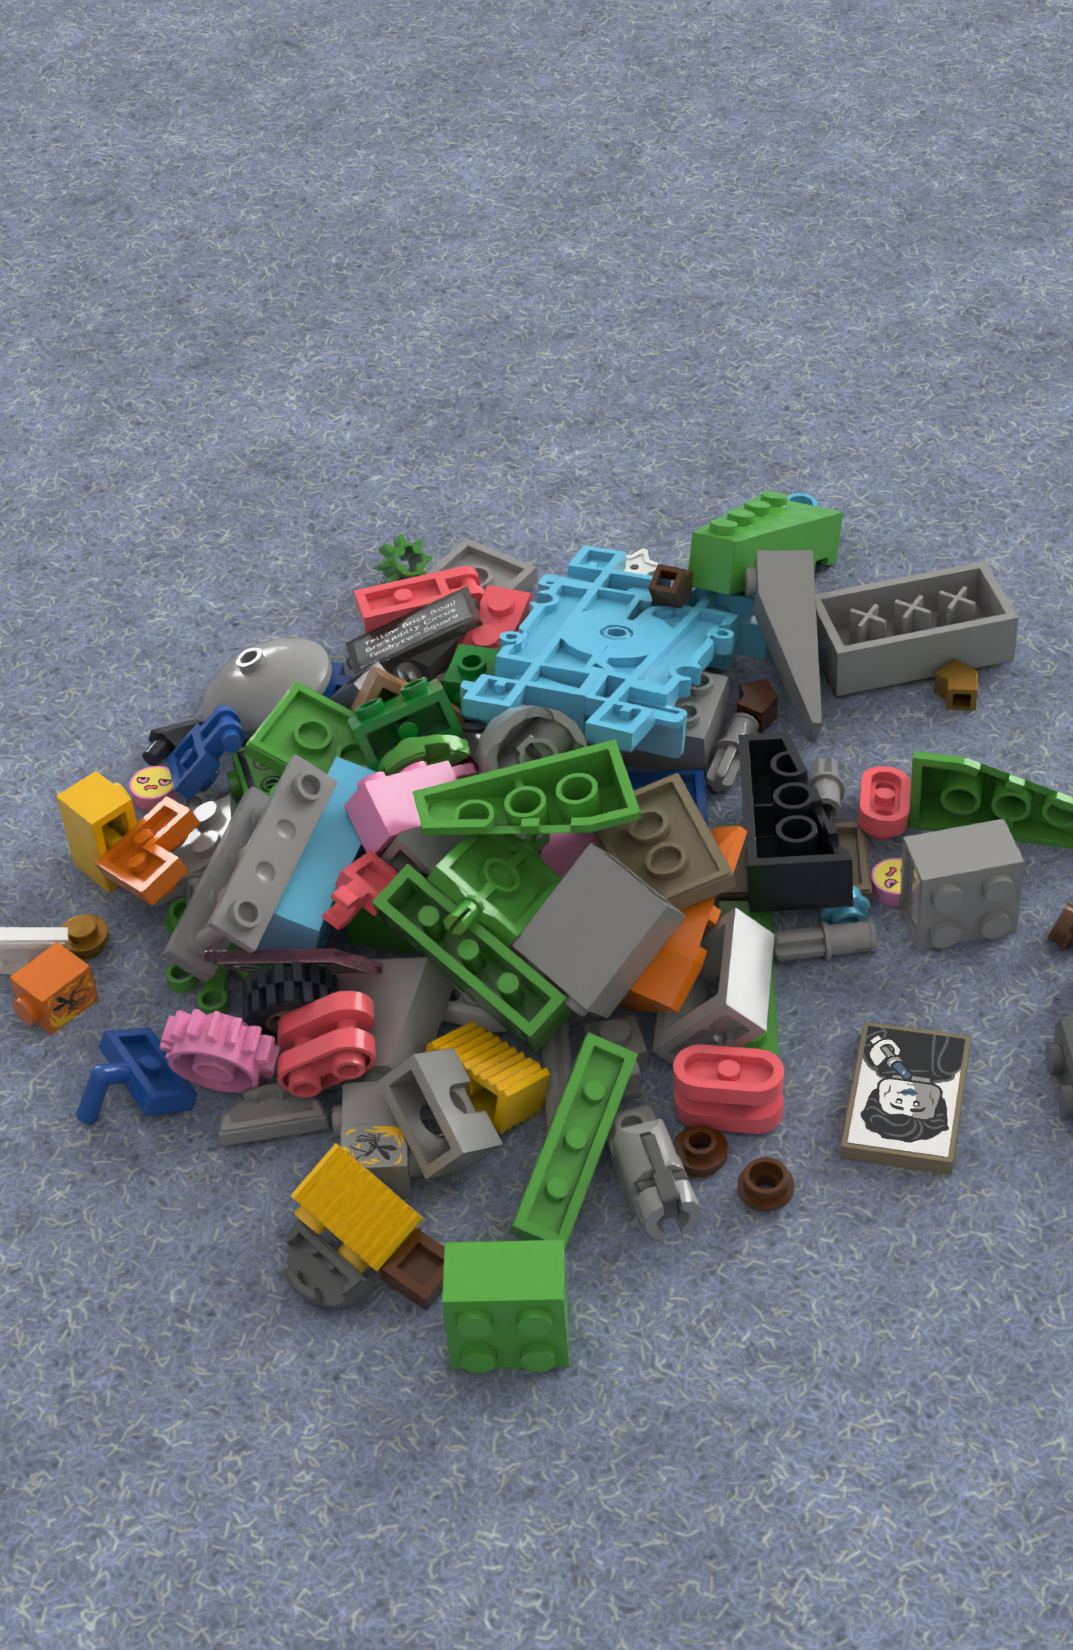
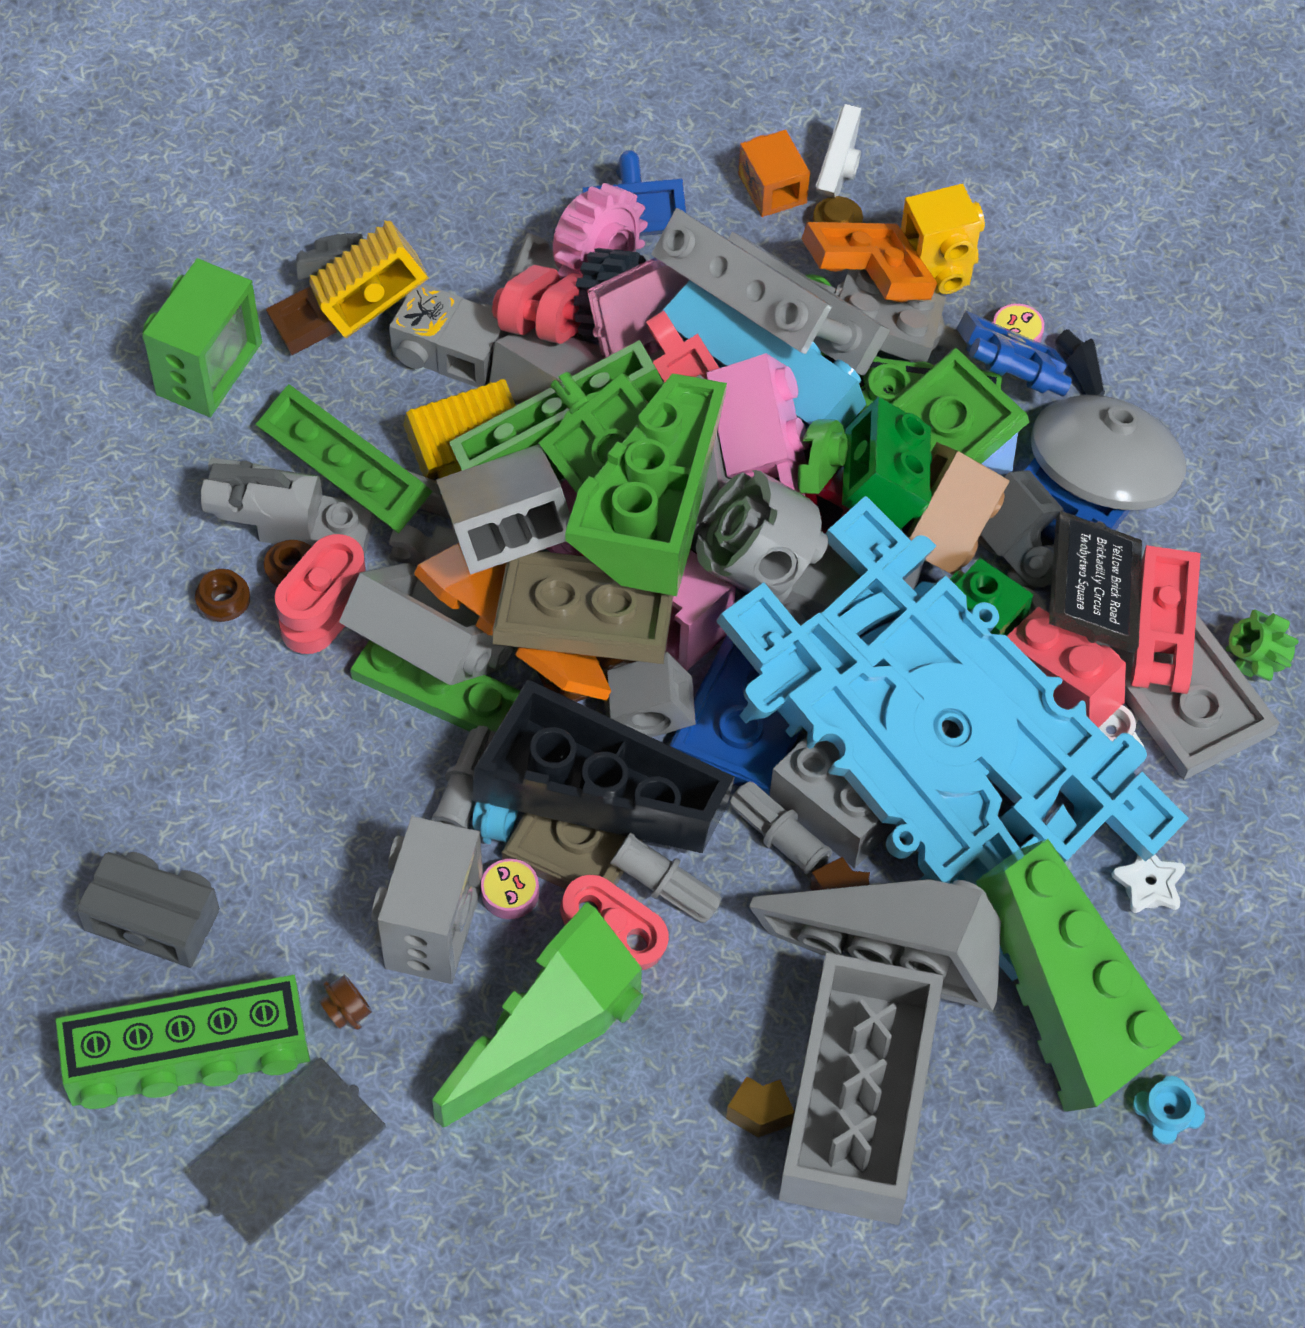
camera: 110 degrees right, 15 degrees up
light grey brick [377,1048,503,1180] -> none
piece [648,564,693,609] -> none
tile [840,1022,971,1175] -> none

